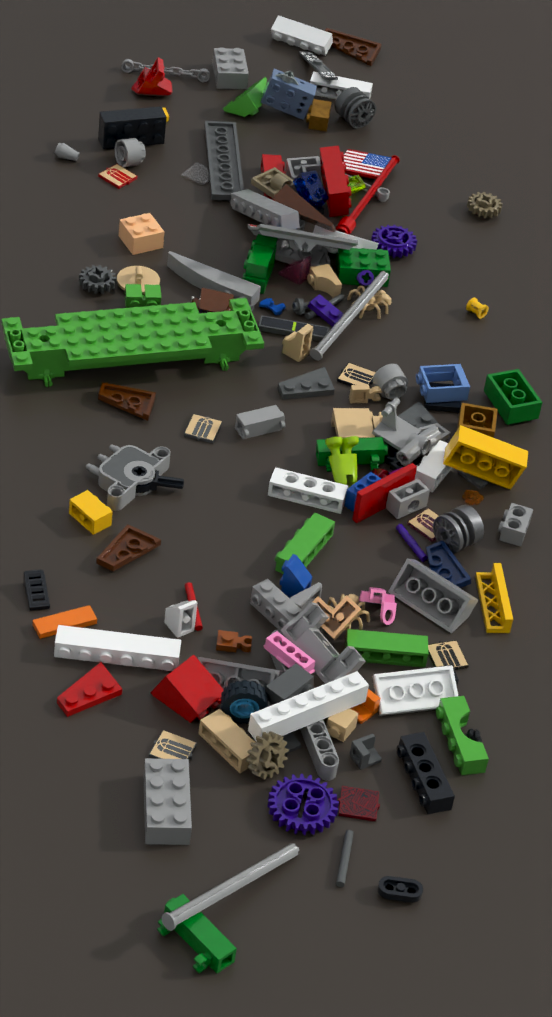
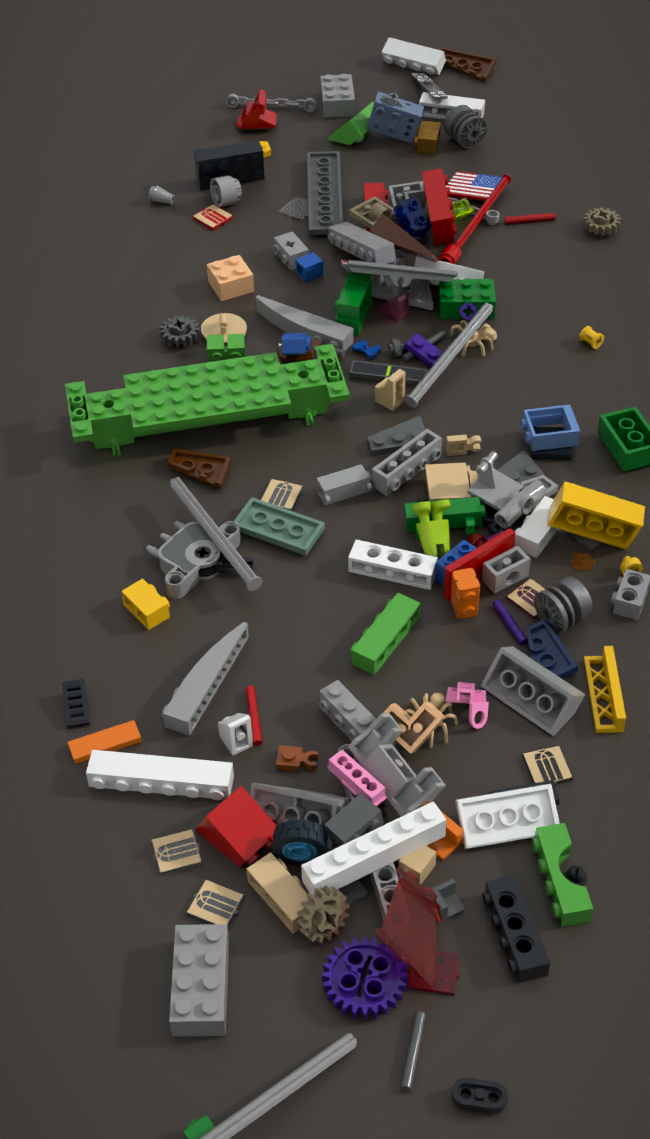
camera: 10 degrees right, 5 degrees up
red wing [57,662,122,717] -> none
reddish brown wing [96,524,161,571] -> none
blue slope [280,554,312,598] -> none
light grey slope [290,582,322,610] -> none
tan arch [307,264,342,298] -> none
piece [337,362,376,386] -> none
bright green brick [345,629,429,668] -> none
dark purple gear [371,225,417,258] -> none
light grey piece [373,364,408,400] -> none
pearl gold brick [457,403,498,438] -> none
none -> piece [151,829,203,876]
none -> light grey slope [162,622,249,736]
none -> light grey axle [170,477,263,591]
none -> sand green plate [234,497,325,556]
none -> light grey brick [273,231,309,270]
none -> blue brick [282,333,311,355]
none -> blue brick [295,252,324,283]
none -> light grey brick [372,429,442,496]
none -> clear red piece [375,866,443,989]
none -> orange brick [450,568,480,619]
none -> red bar [504,213,556,224]
none -> yellow tile [620,556,643,576]

